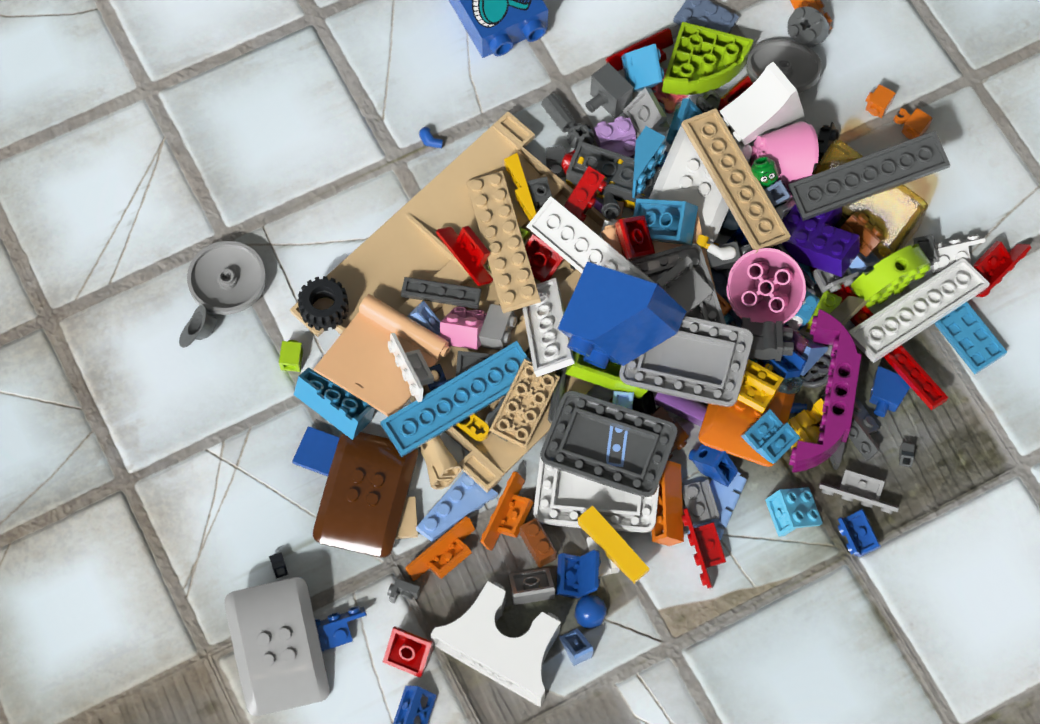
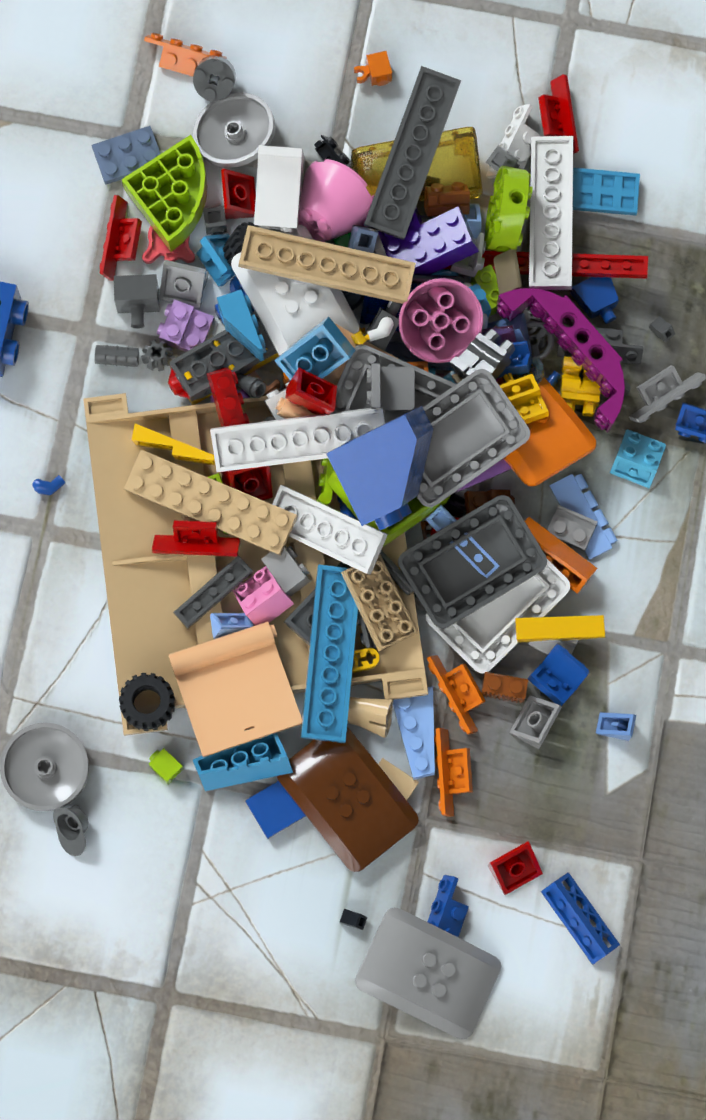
camera: 55 degrees left, 10 degrees up
dark grey bracket [387,579,421,603] -> none
white bracket [388,332,434,402] -> none
dark blue bracket [428,364,455,391] -> none
white piece [431,581,561,707] -> none
dark grey brick [528,176,552,209] -> none
dark grey bracket [546,146,566,178] -> none
blue hair [574,594,607,629] -> none
dark azure slope [621,44,664,92] -> none
red bracket [681,508,726,589] -> none
blue torso [689,444,738,487] -> none
dark azure slope [741,409,801,464] -> none
green head [751,157,779,187] -> none
orange brick [865,84,896,119] -> none

